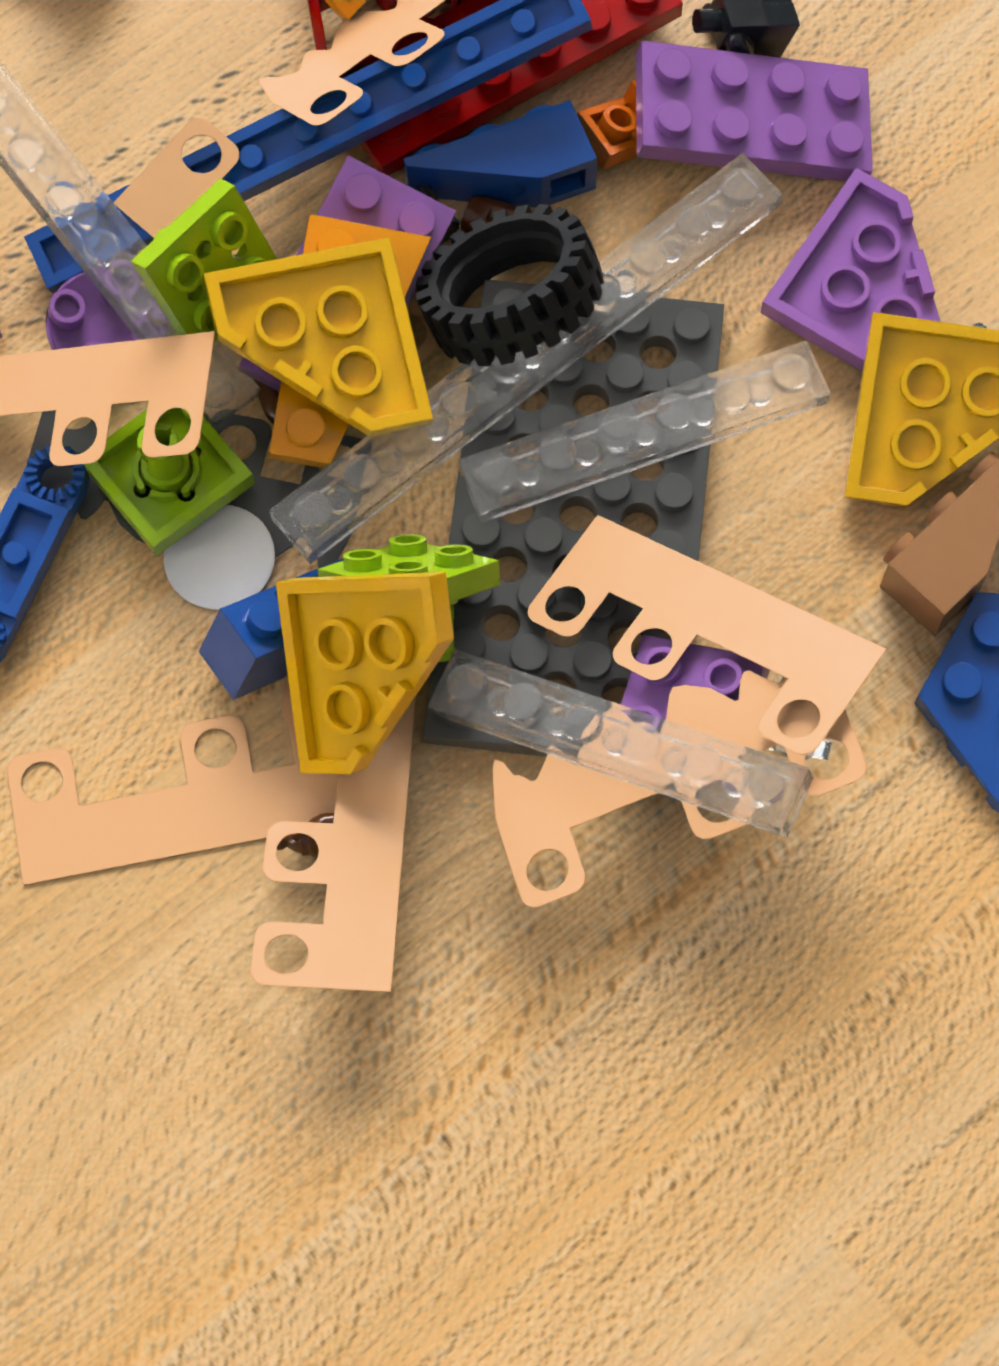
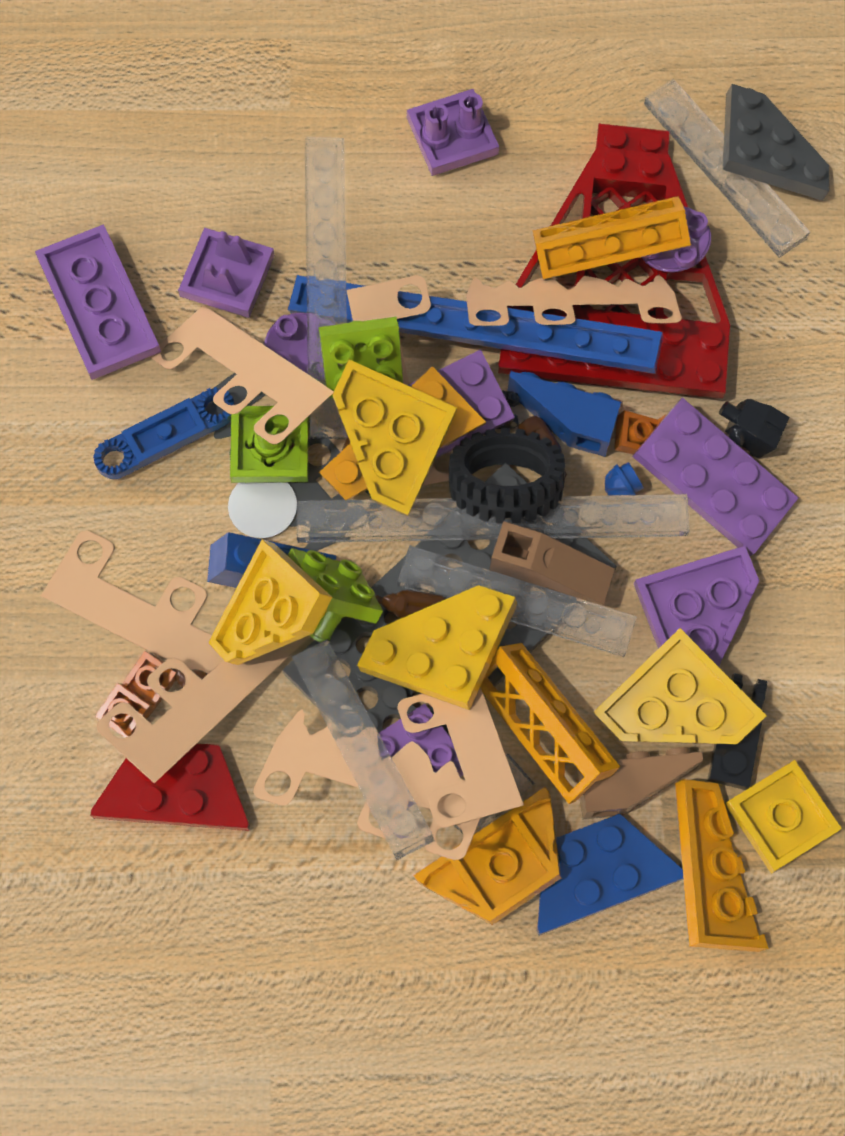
camera: 35 degrees right, 0 degrees up
none -> red wing [90,743,250,831]
none -> orange slope [95,651,176,738]
none -> yellow plate [357,585,518,710]
none -> reddish brown piece [375,590,447,619]
none -> light orange wing [413,787,561,925]
none -> light orange fence [480,643,620,804]
none -> medium nougat slope [489,521,615,607]
none -> blue plate [605,462,644,501]

